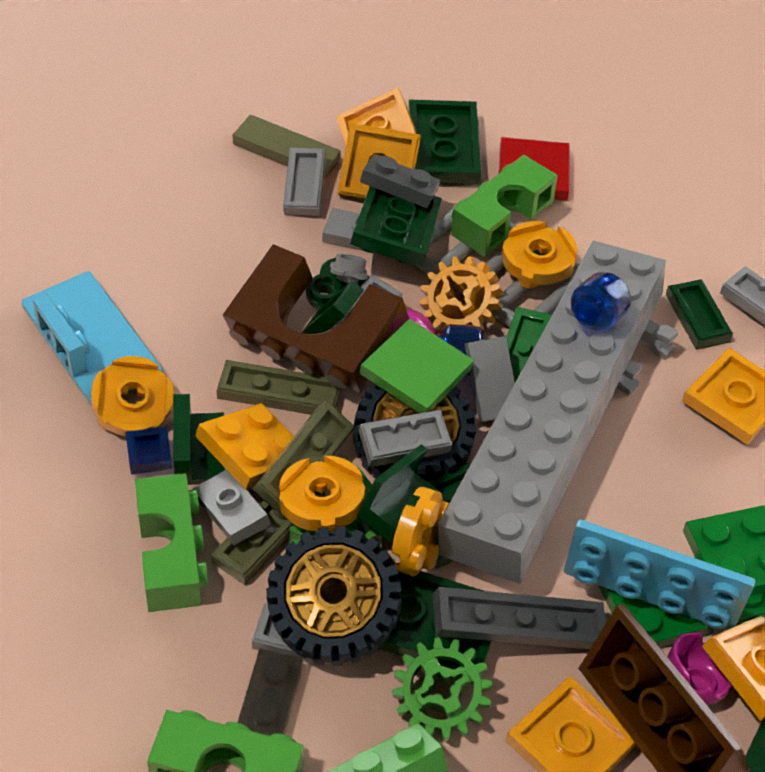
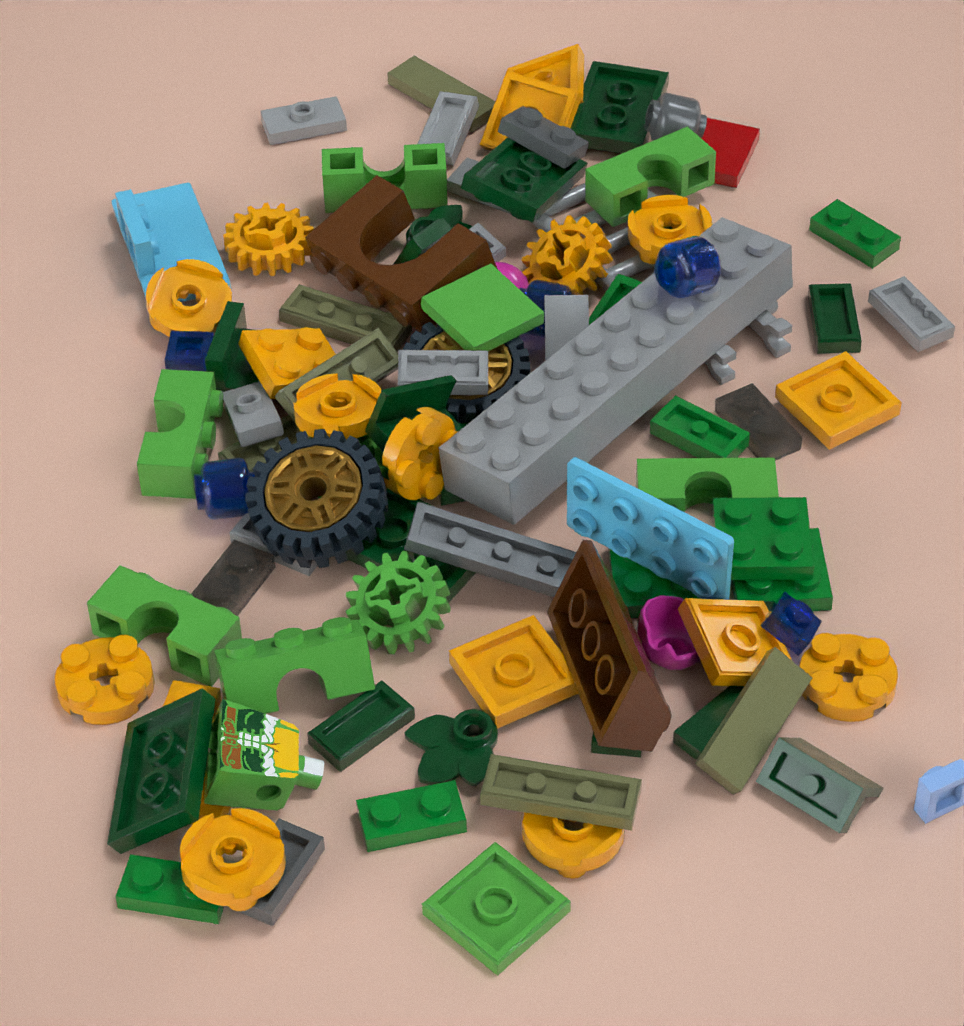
camera: 20 degrees right, 5 degrees down
light grey plate [330,254,368,283] -> none
none -> clear blue head [194,458,255,520]
none -> light orange gear [223,202,314,276]
none -> light grey plate [260,96,347,145]
none -> bright green arch [322,143,448,213]
none -> bright green arch [636,458,779,512]
none -> dark grey head [645,93,707,141]
none -> green plate [650,395,750,458]
none -> clear smoke plate [715,383,802,461]
none -> green plate [809,199,901,269]

